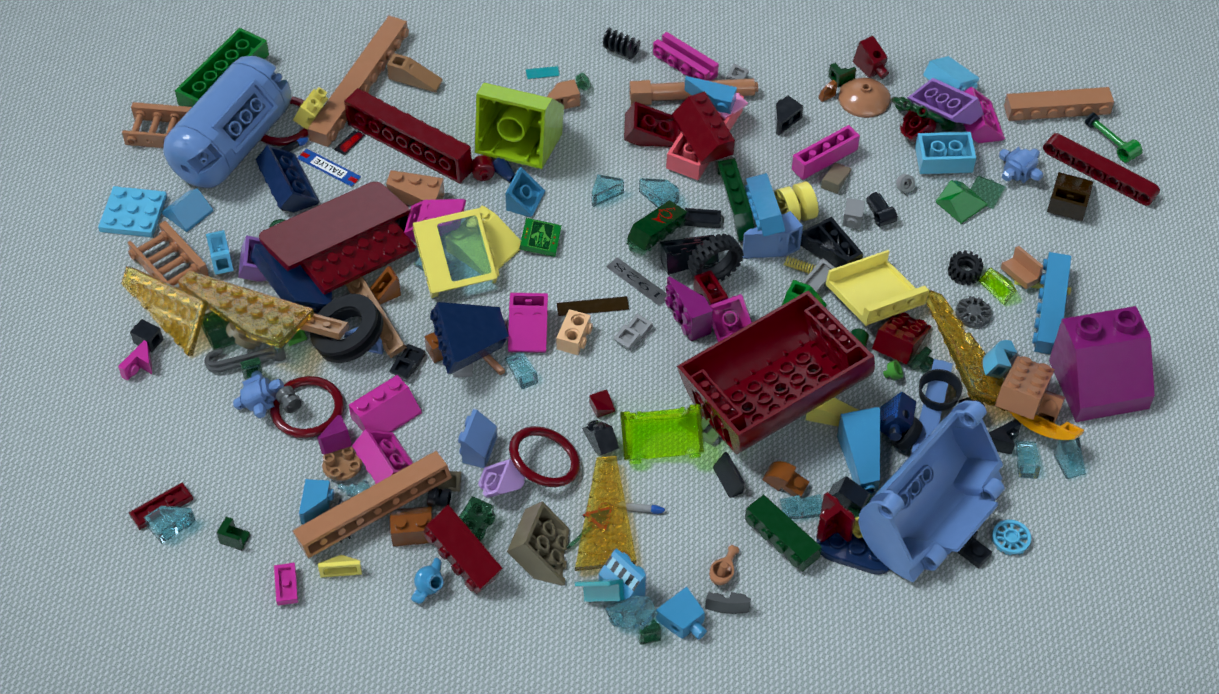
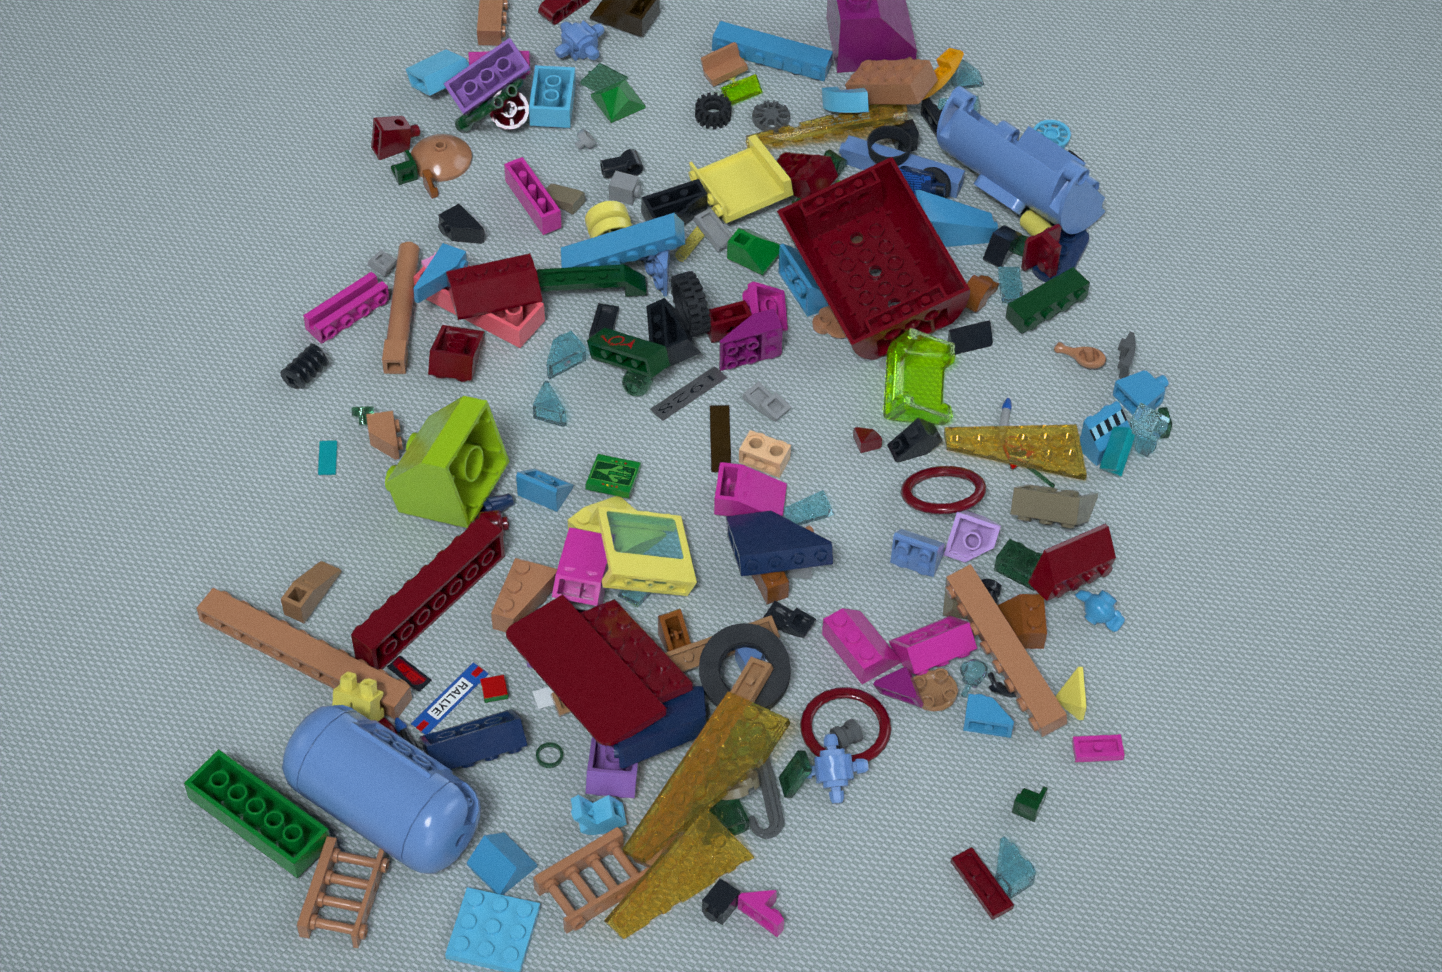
camera: 85 degrees left, 0 degrees up
none -> red tile [480,675,508,703]

